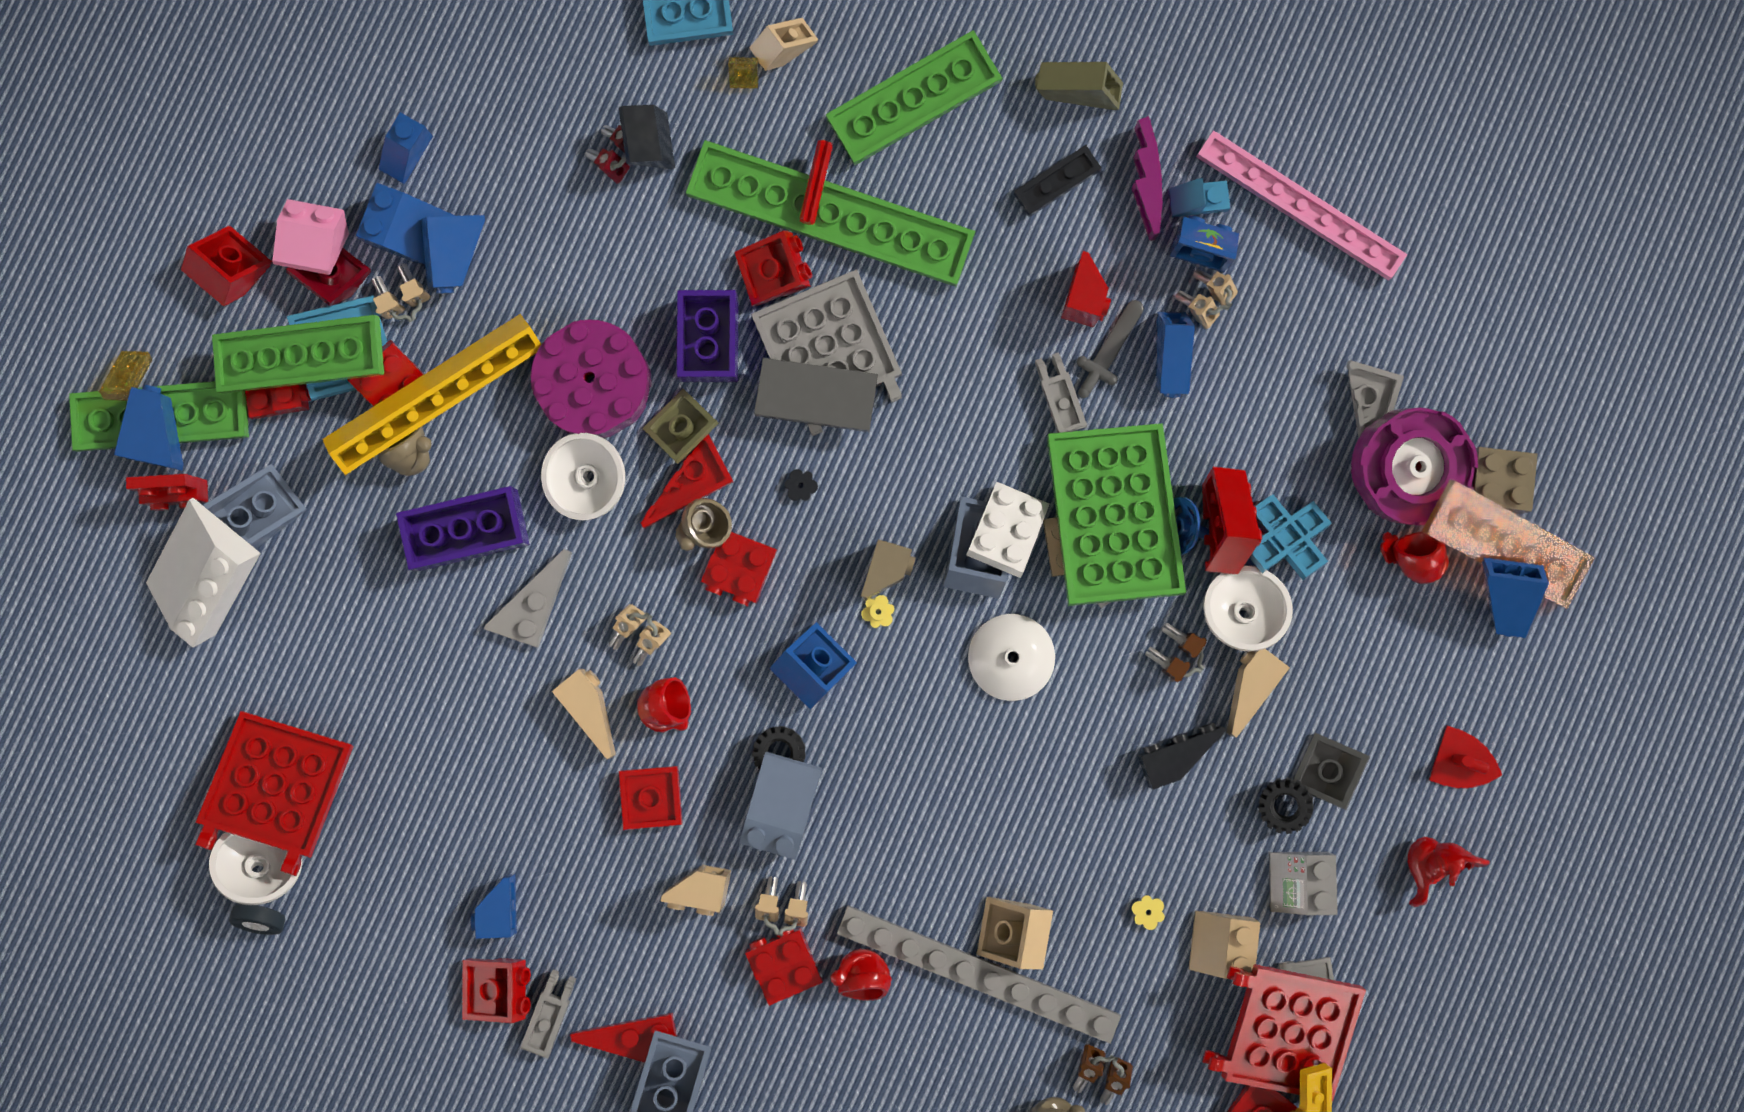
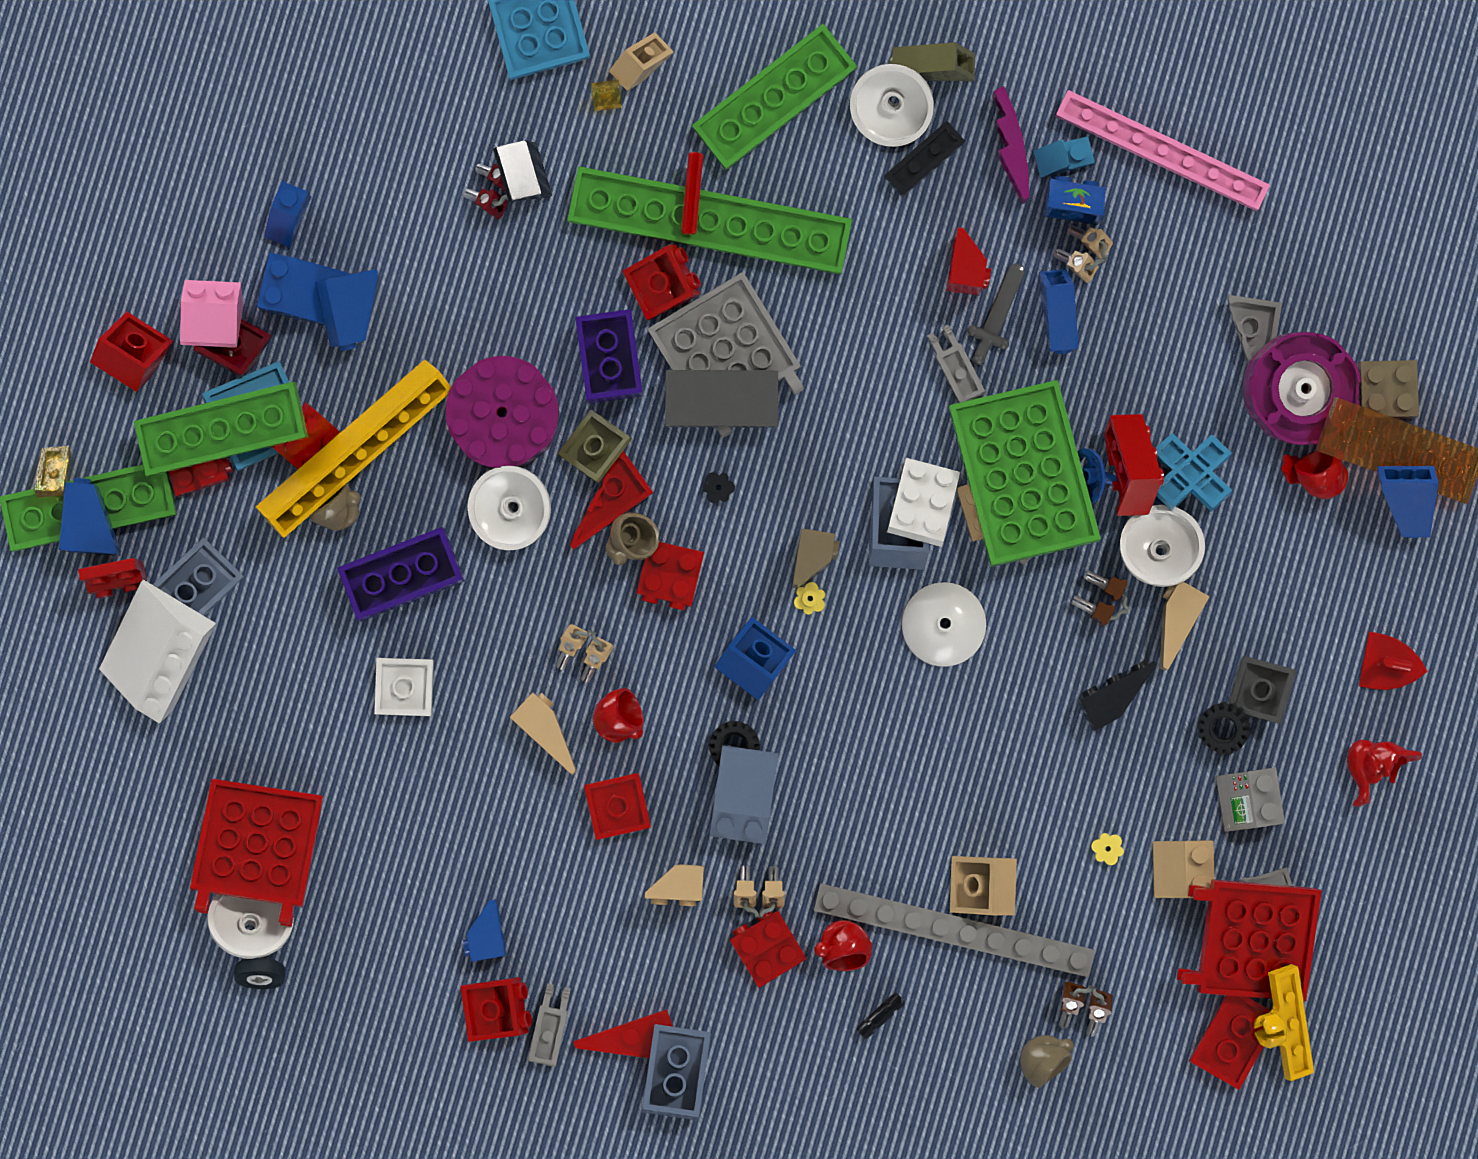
camera: 15 degrees left, 0 degrees up
tan piece [372,263,431,322] -> none
light grey wing [484,549,572,647] -> none
none -> white plate [374,658,434,716]
none -> white dish [850,64,934,147]
none -> black axle [857,993,905,1039]

